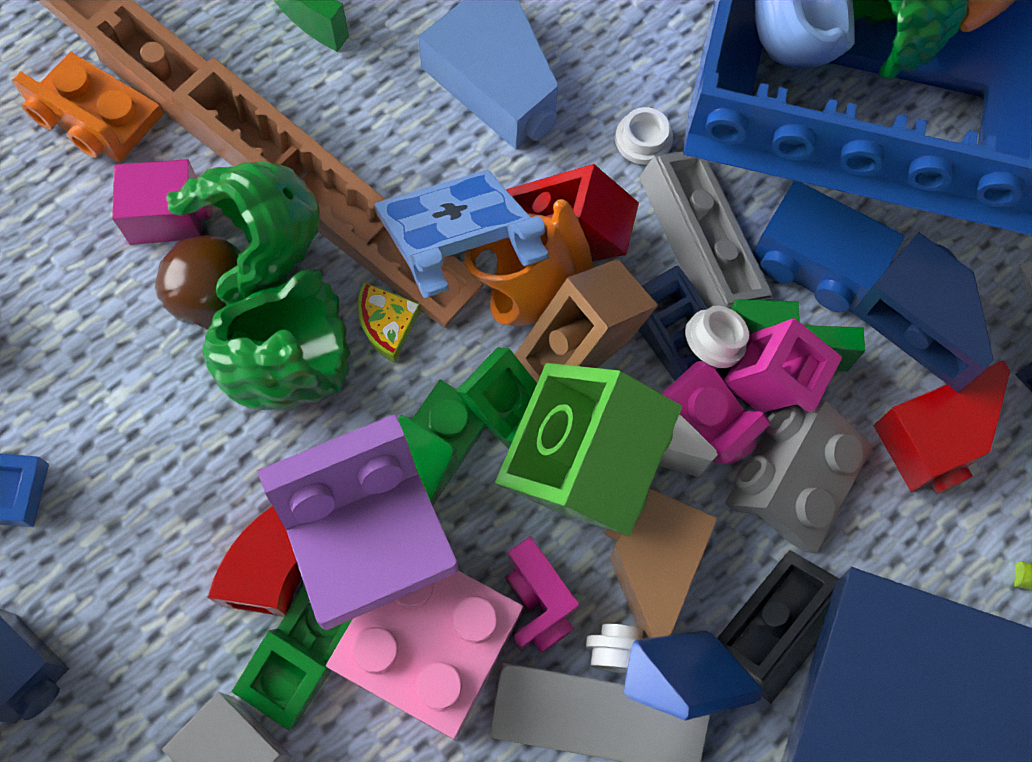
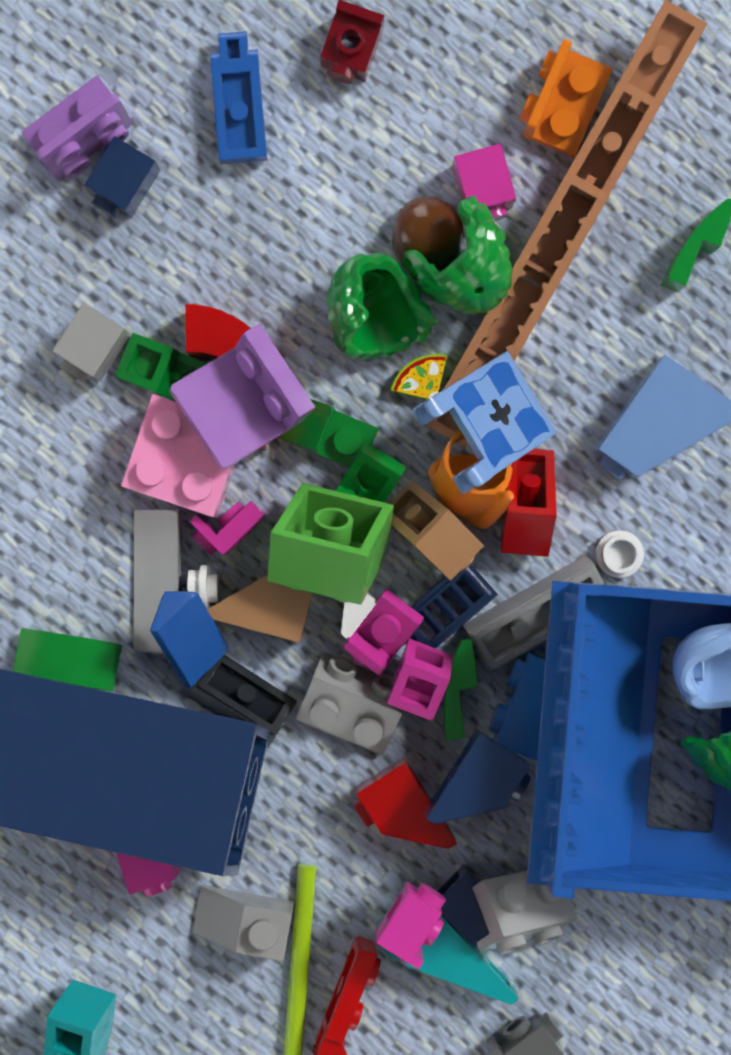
camera: 90 degrees right, 20 degrees up
white plate [685,306,749,368] -> none

